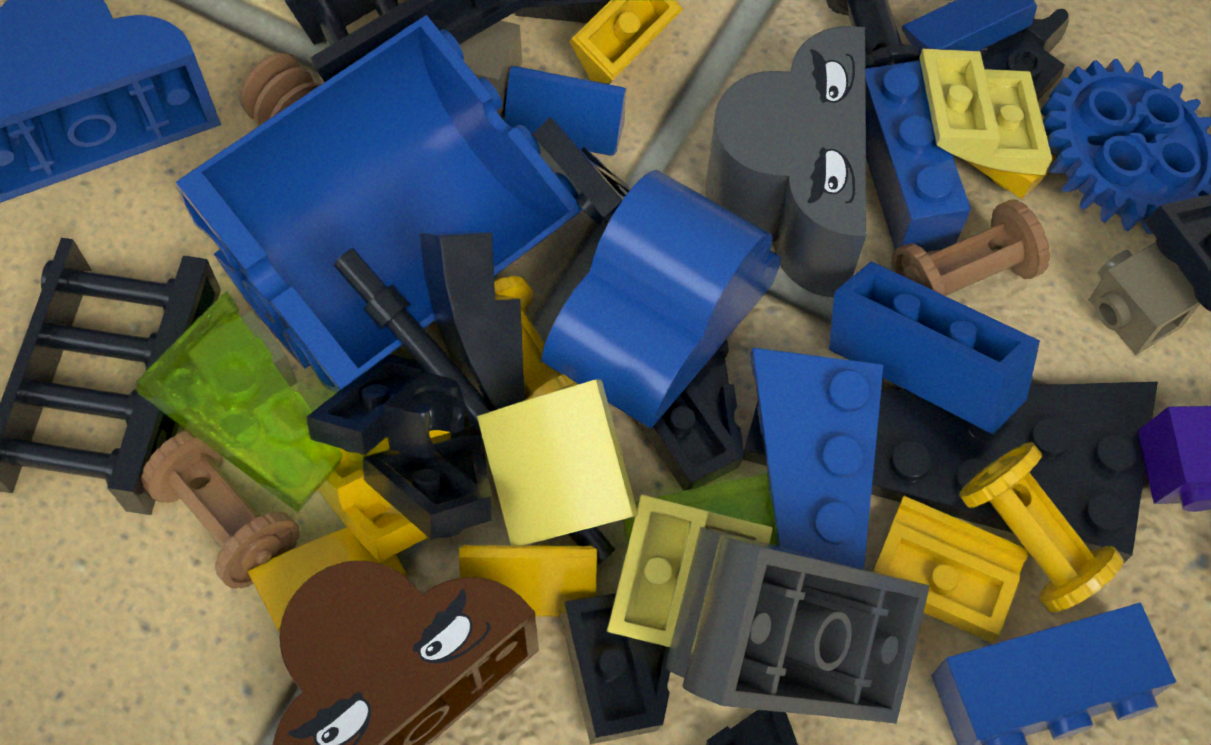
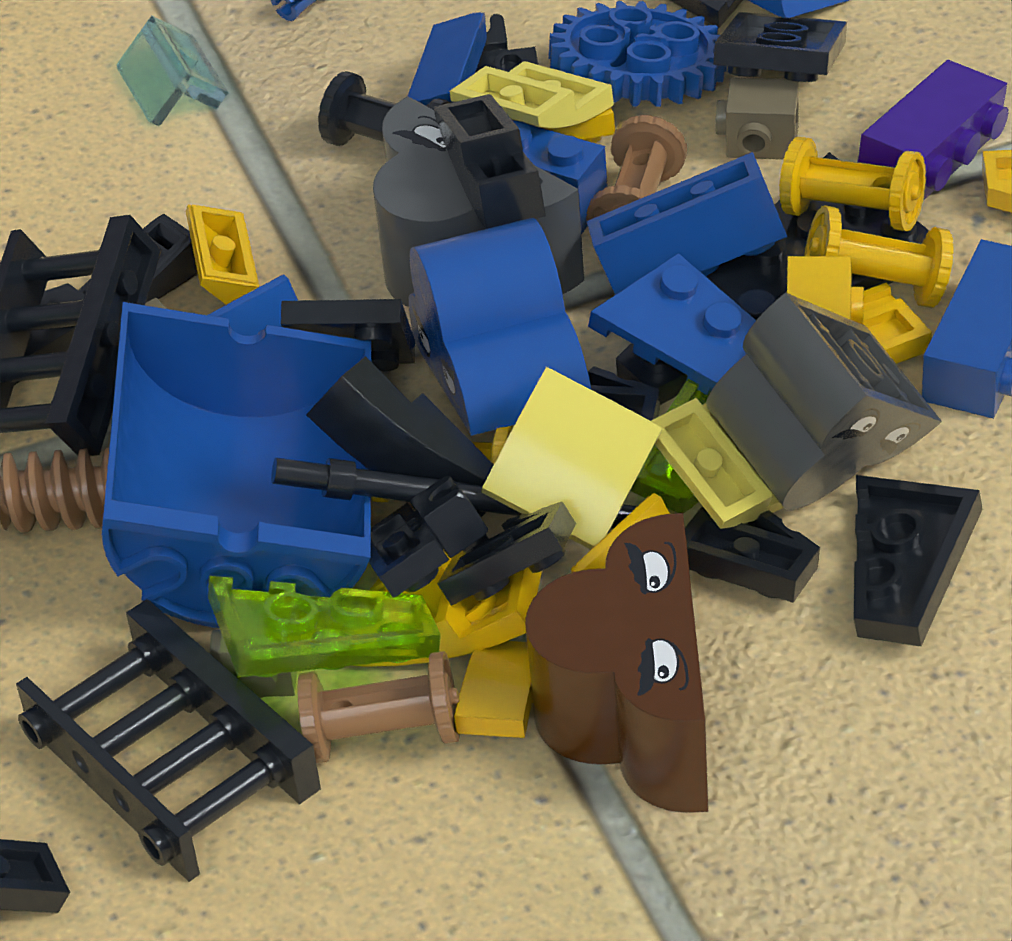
camera: 45 degrees left, 20 degrees down
none -> black slope [434,94,546,229]
none -> yellow hose [779,137,926,231]
none -> yellow brick [787,256,864,324]

